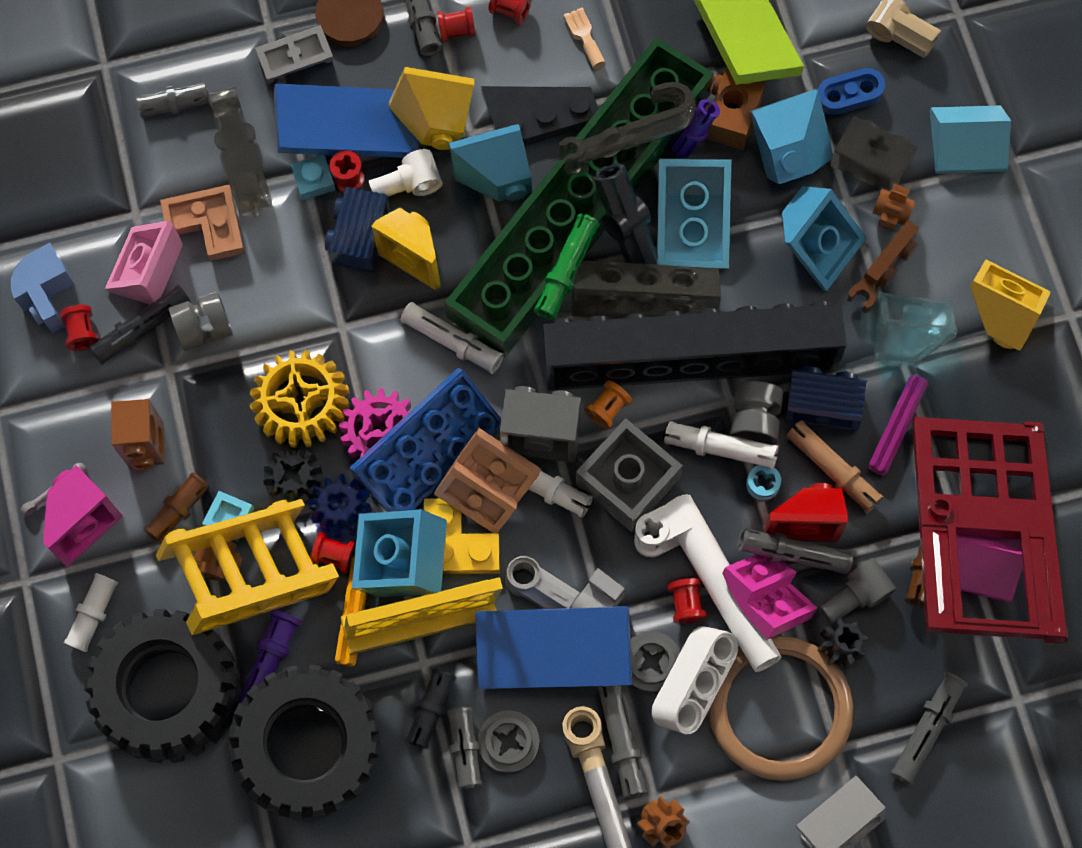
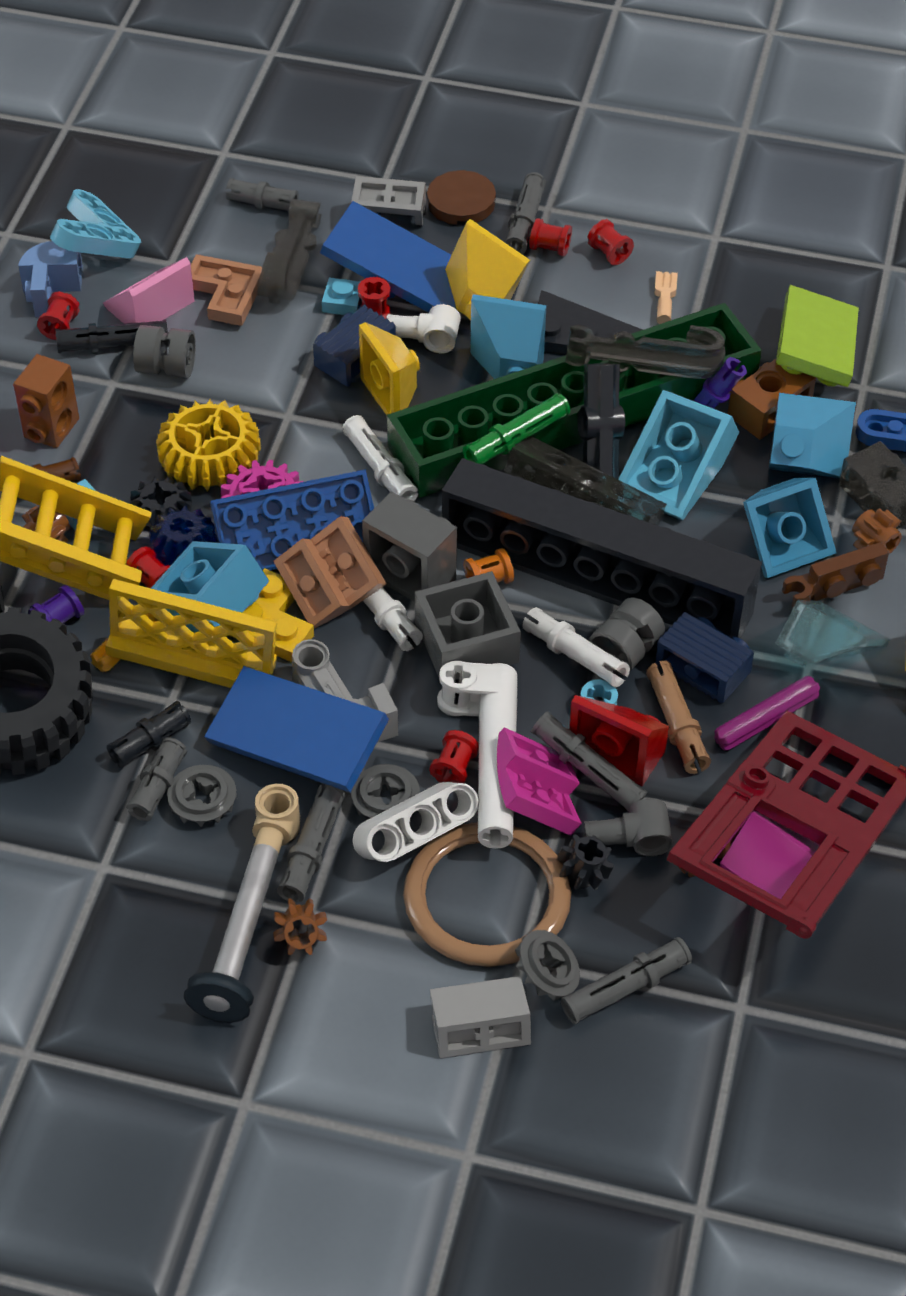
camera: 25 degrees right, 20 degrees down
none -> medium azure beam [50,189,141,258]
none -> dark grey gear [515,930,580,1001]

